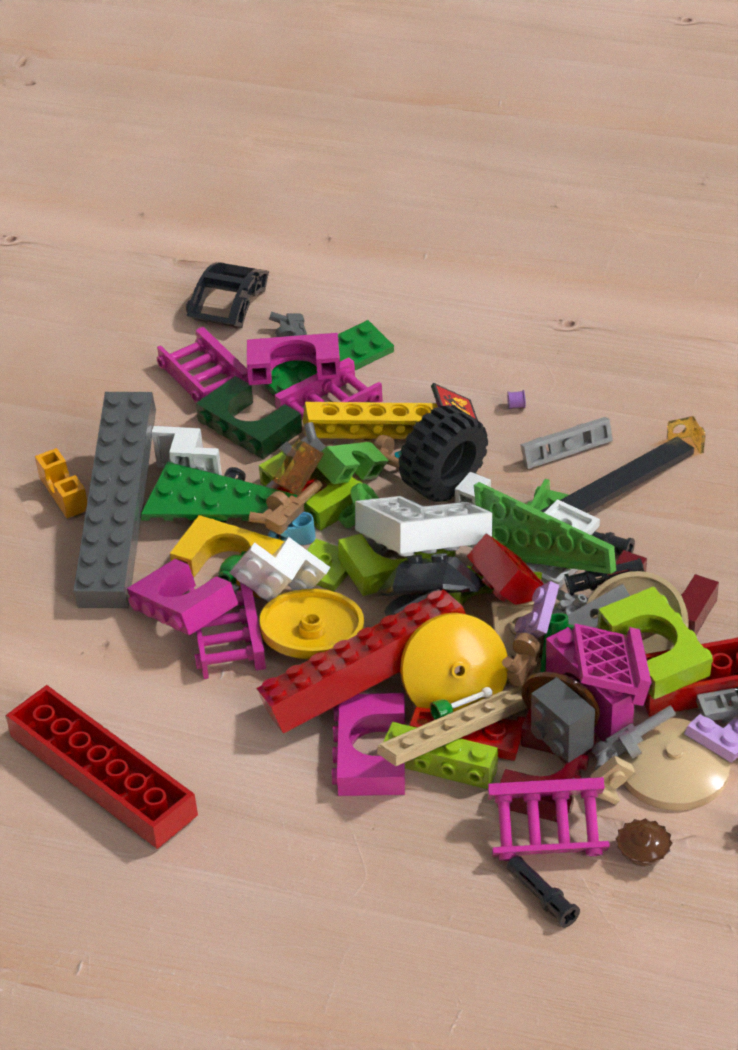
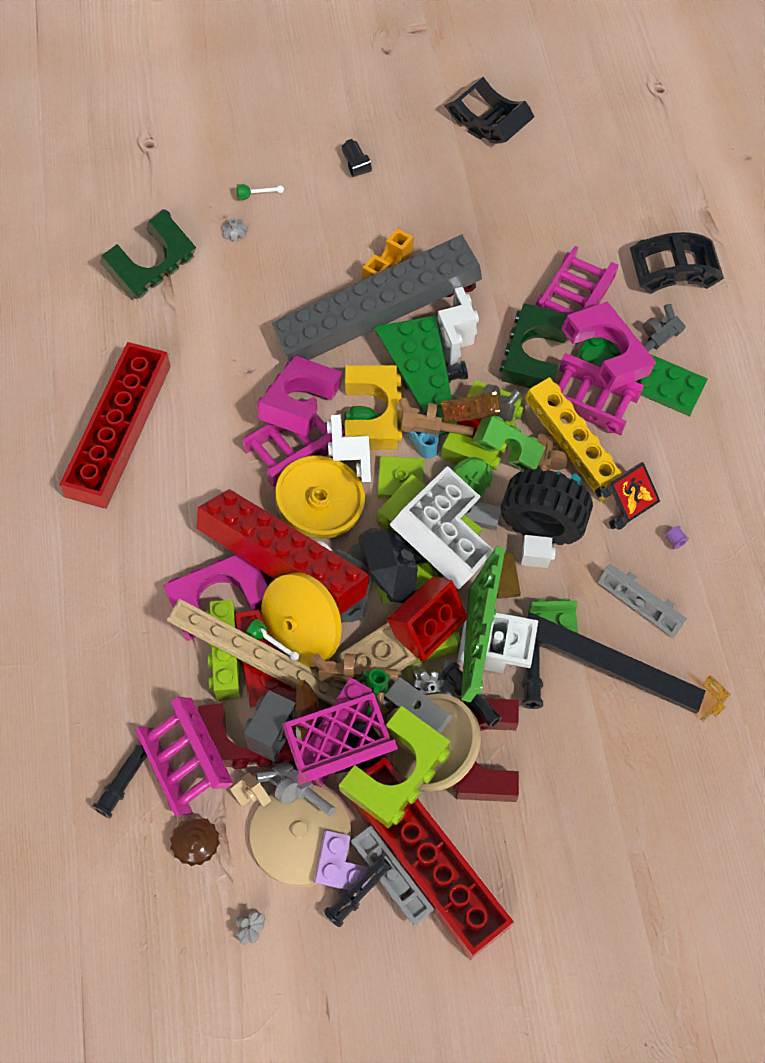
camera: 60 degrees right, 20 degrees up
lavender plate [514,581,559,639] -> none

